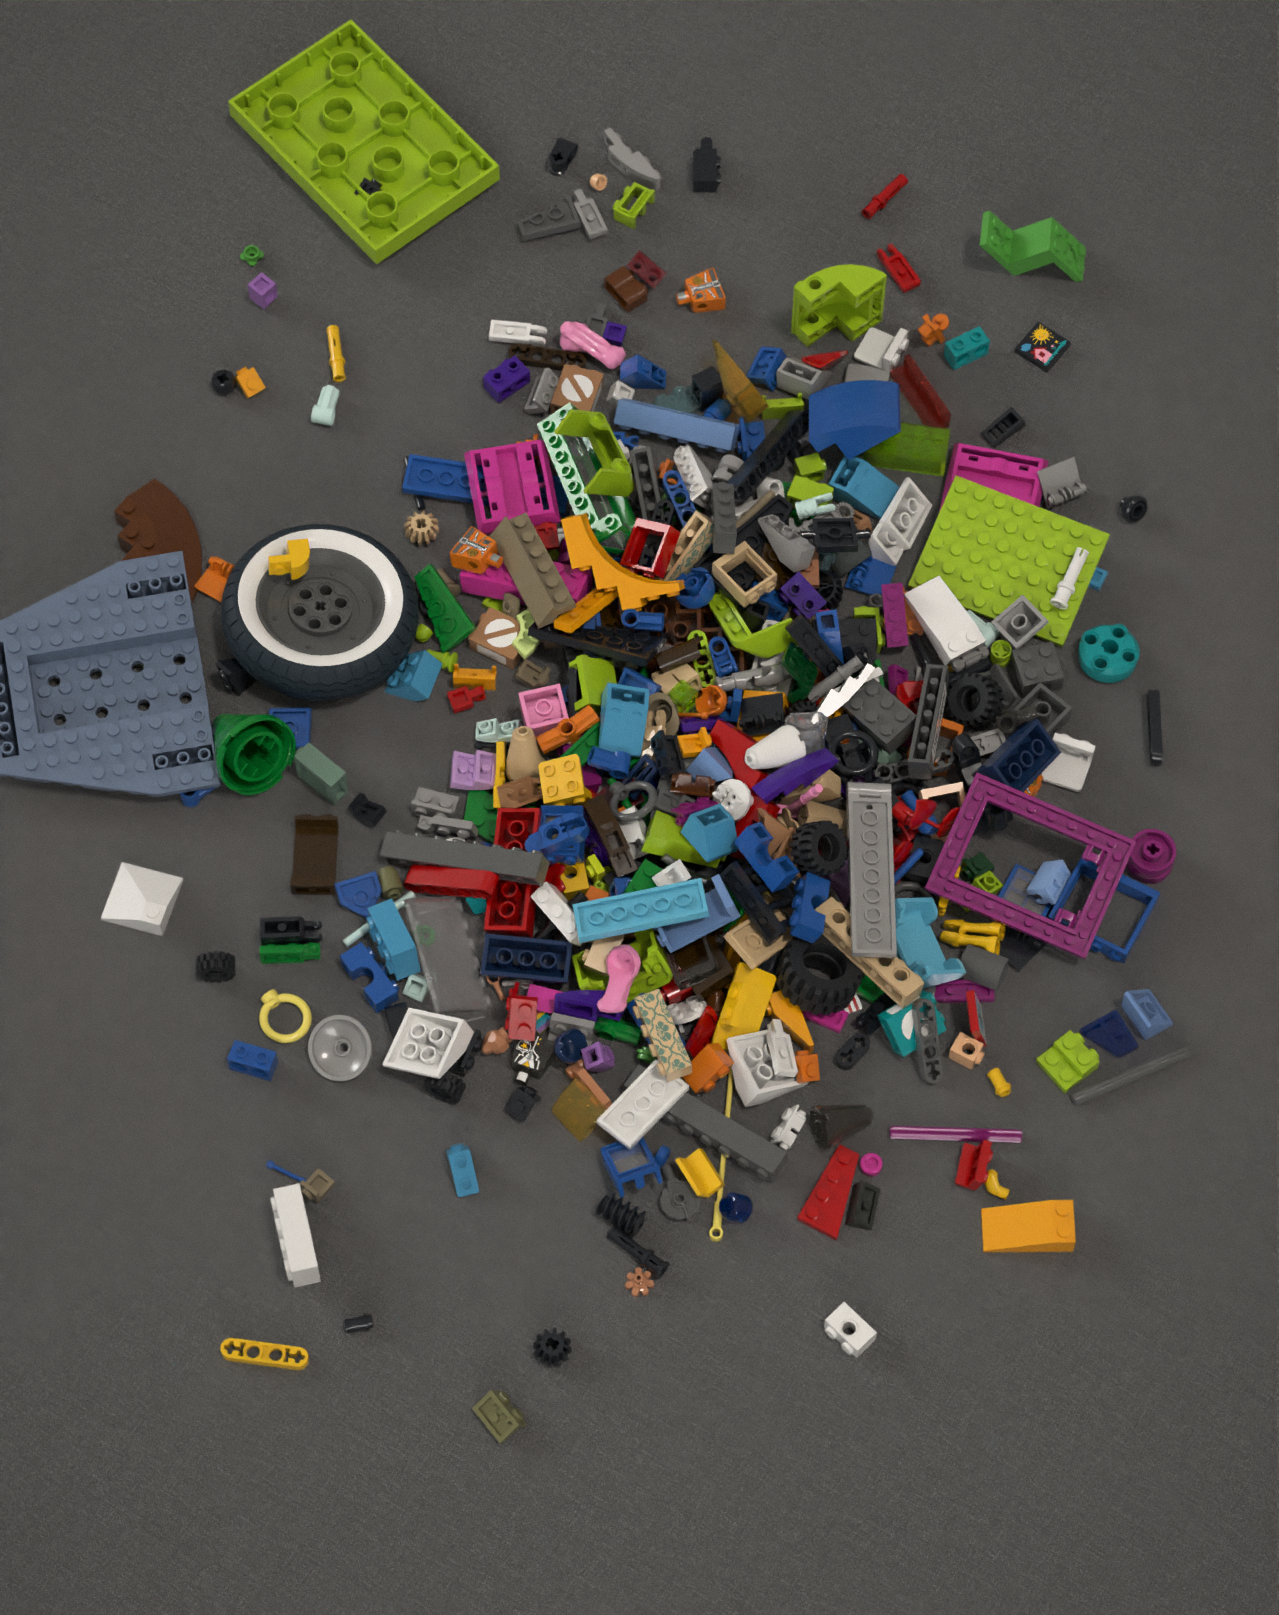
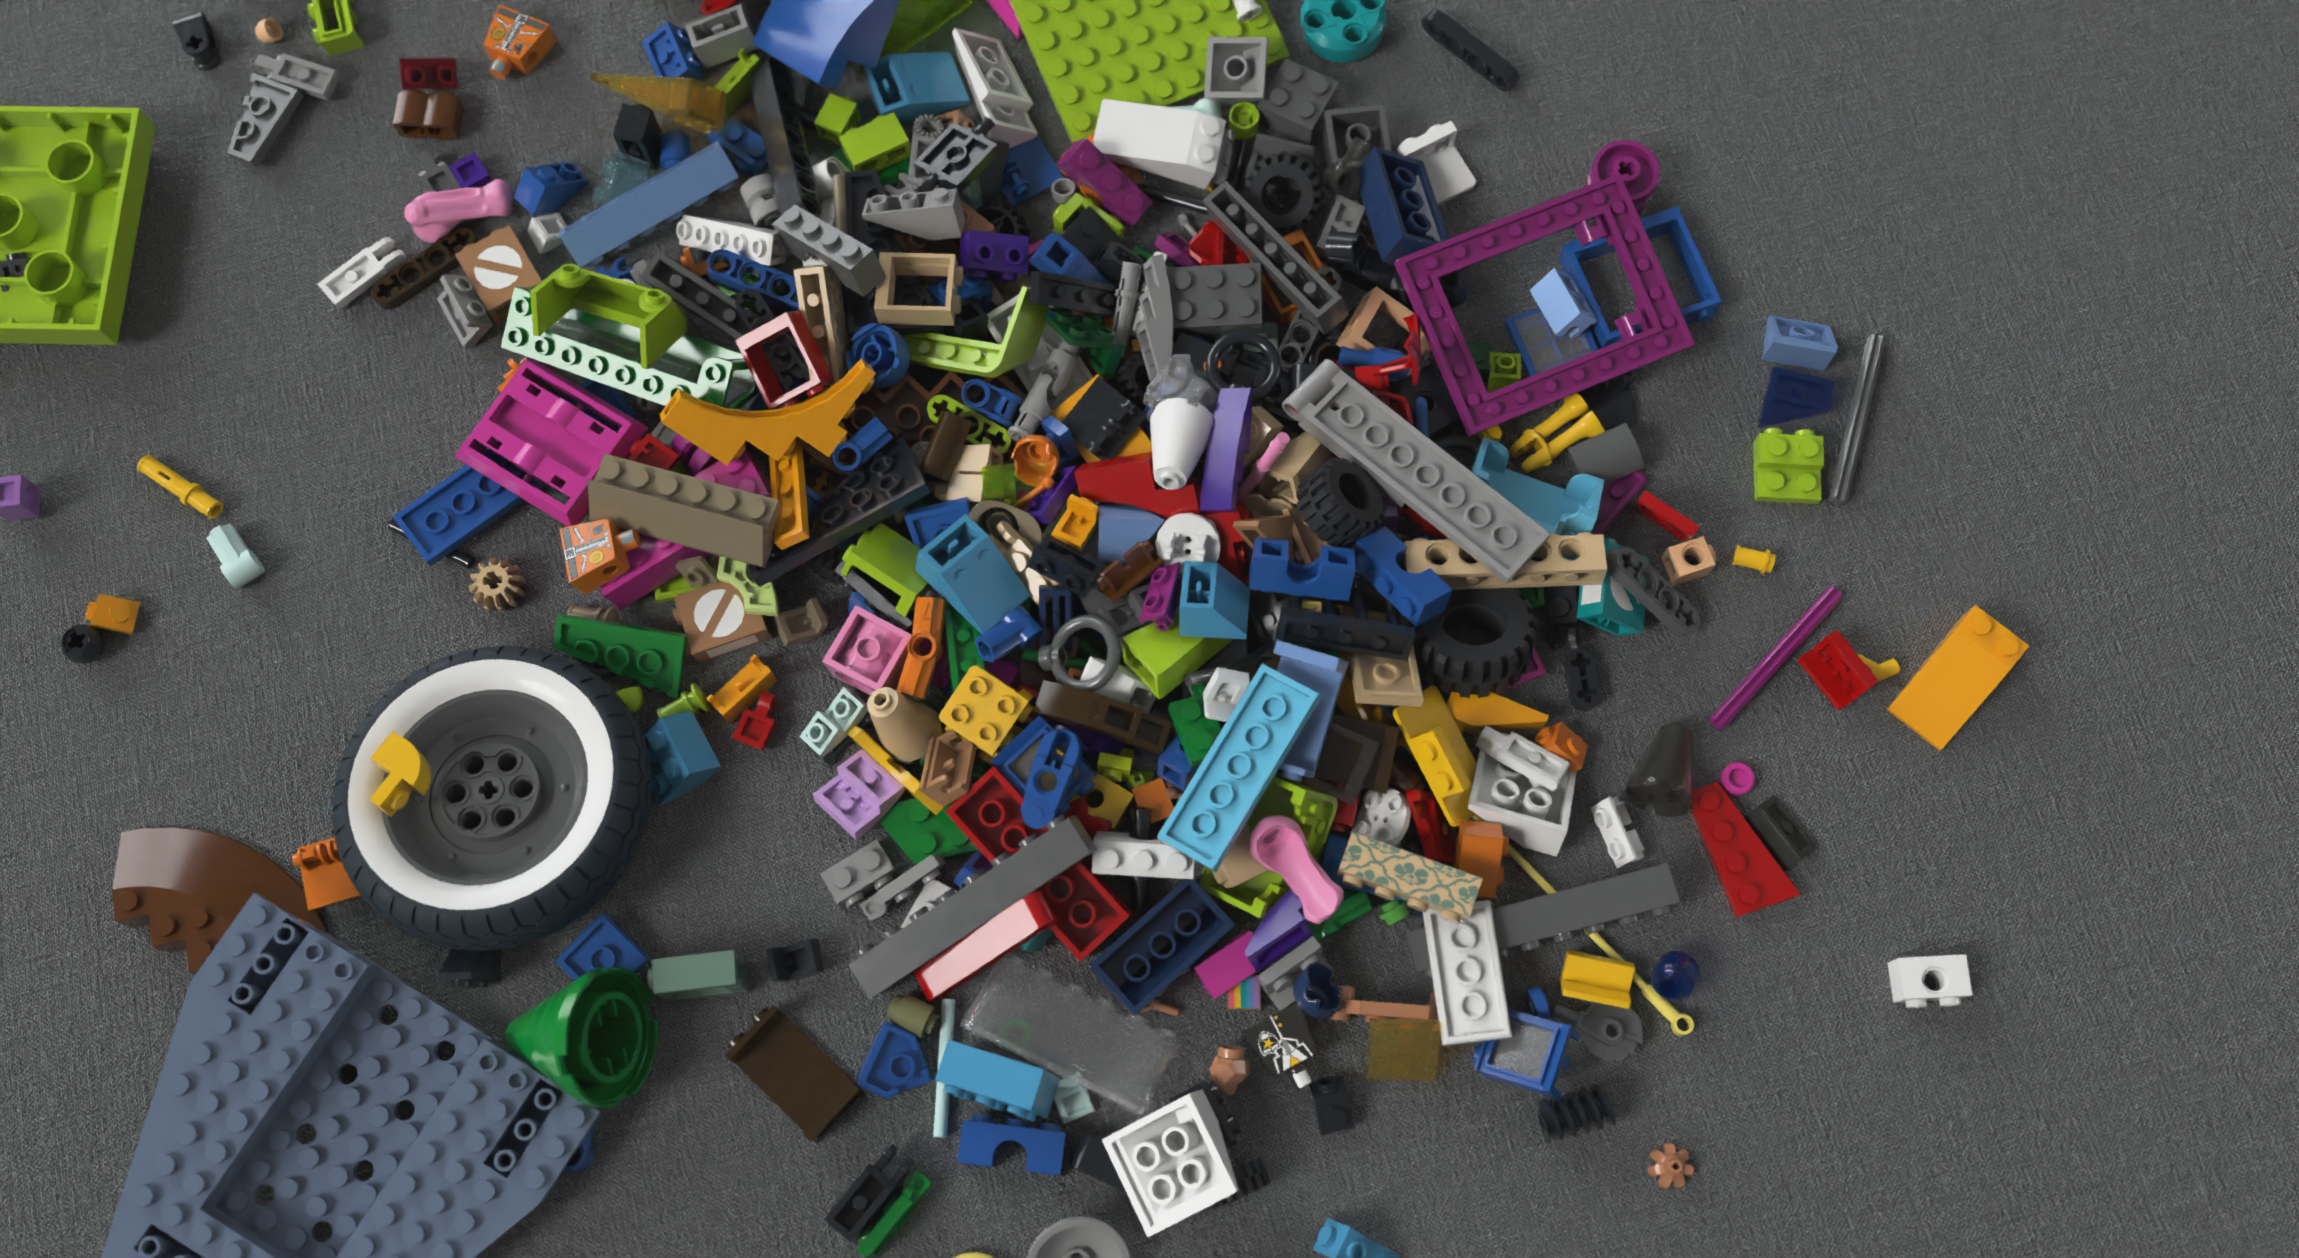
camera: 45 degrees left, 10 degrees up
dark purple brick [483,355,530,403] -> none
bracket [505,982,538,1041] -> none
medium lavender brick [581,1041,615,1073] -> none
black pin [606,1226,670,1279] -> none
light aqua hinge [795,493,835,520] -> none

